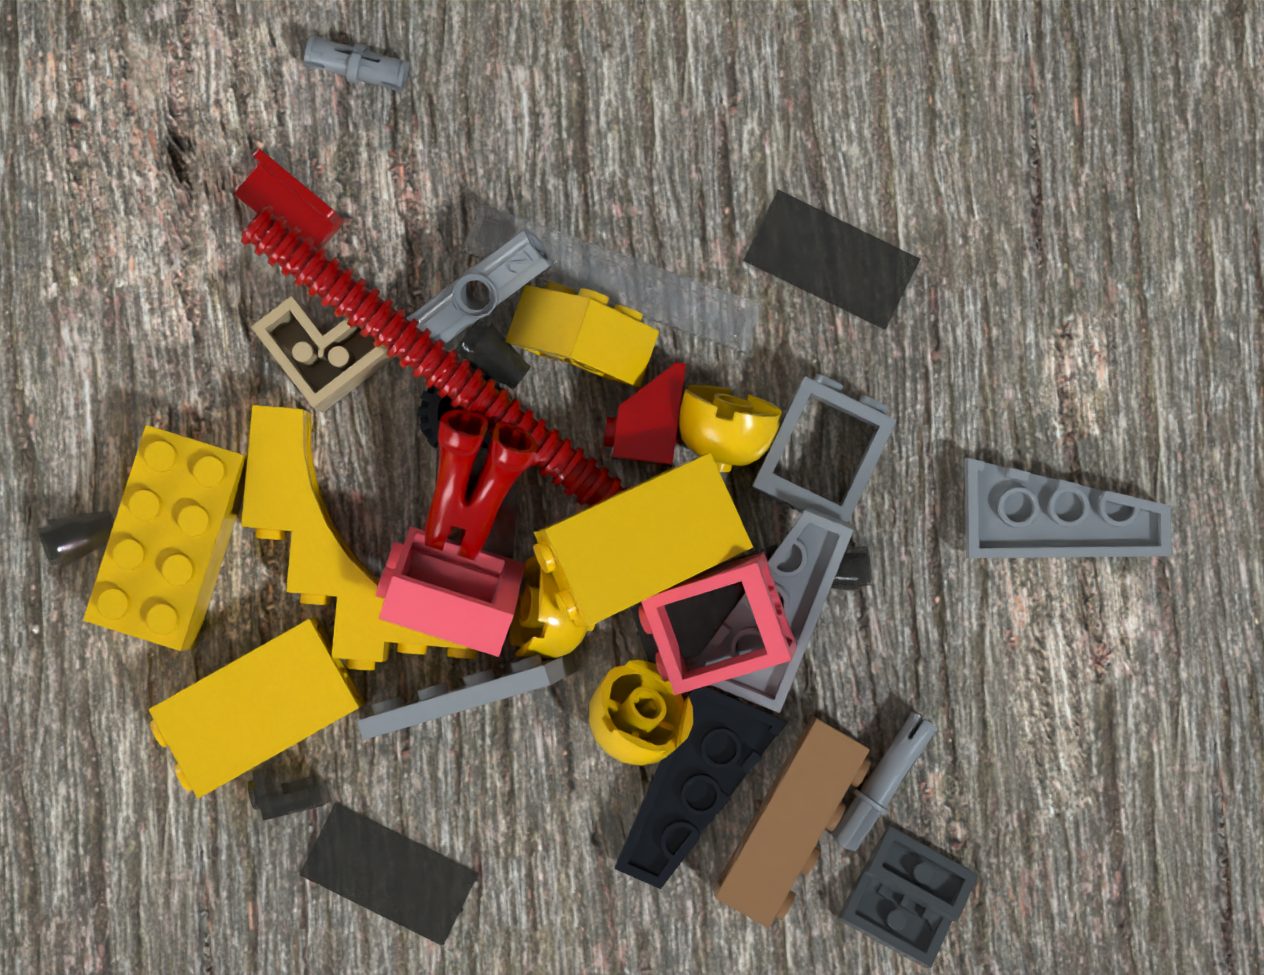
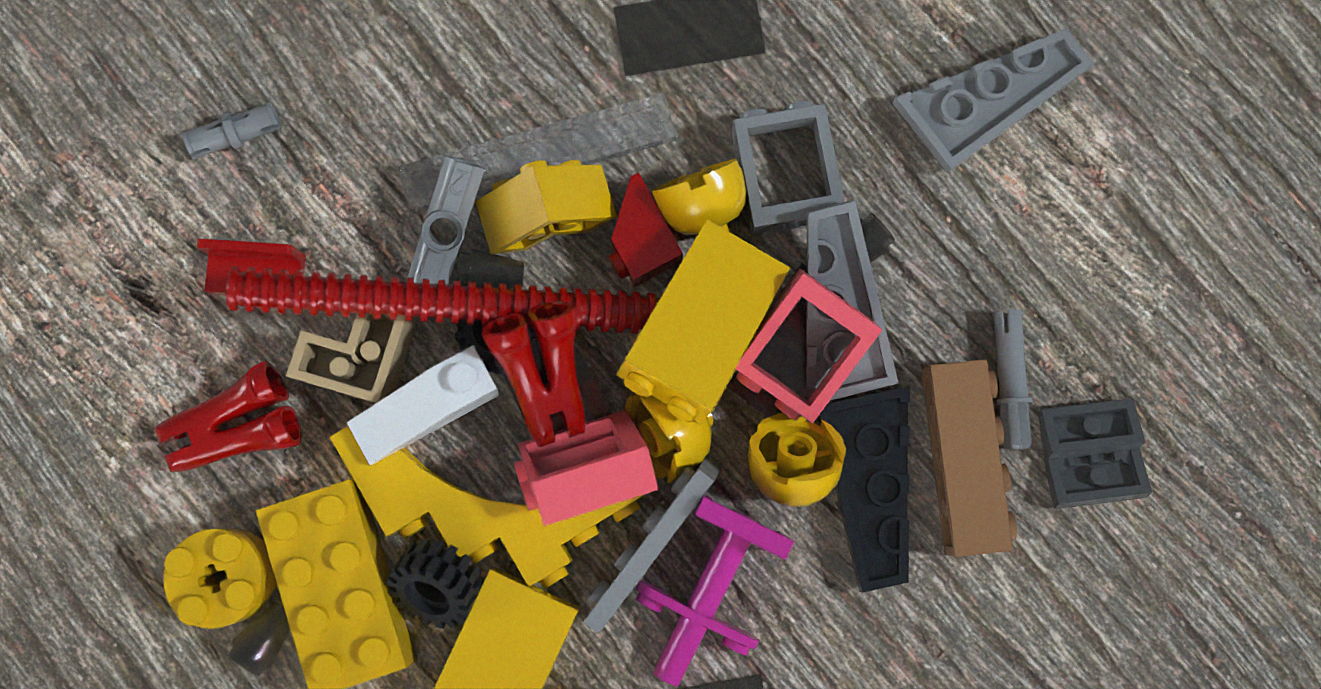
camera: 40 degrees left, 5 degrees down
none -> red piece [154,361,302,473]
none -> yellow brick [163,528,277,629]
none -> white slope [347,346,499,465]
none -> black tyre [387,539,484,629]
none -> dark pink piece [635,494,794,686]

